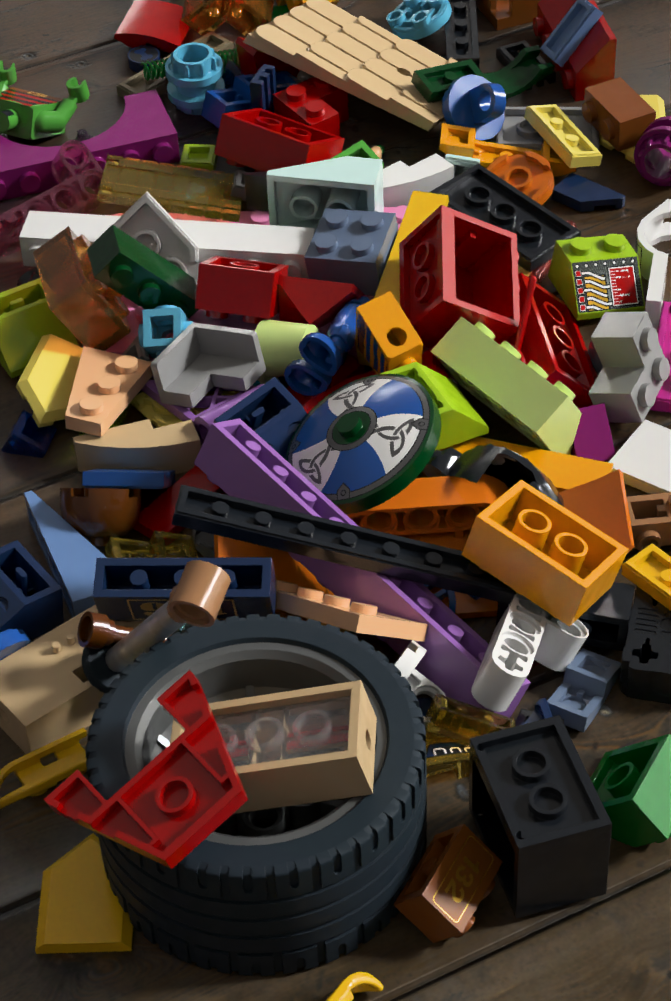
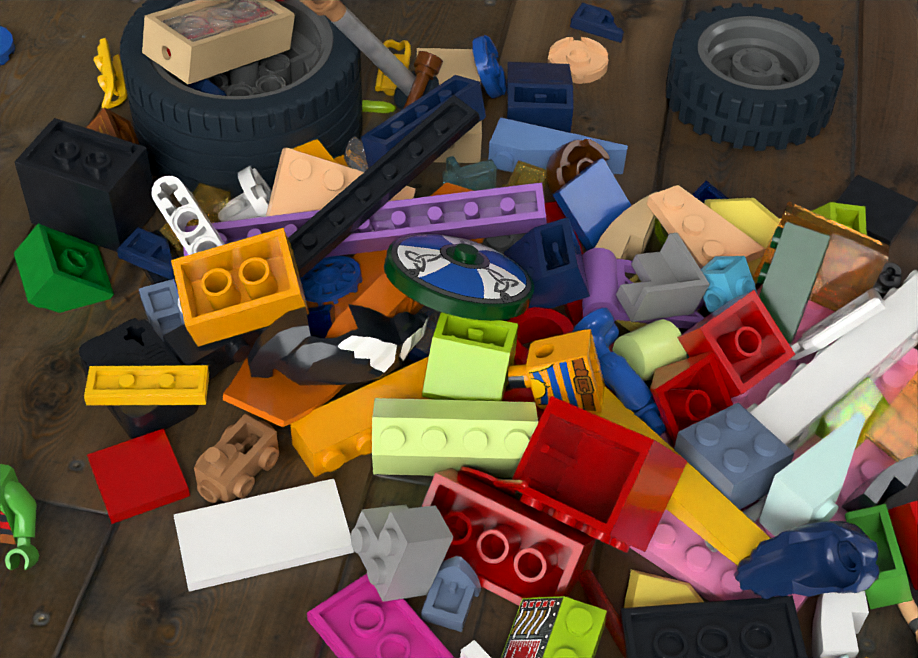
camera: 125 degrees right, 5 degrees up
magenta slope [570,403,616,462] -> none
none -> dark blue hair [734,521,880,599]

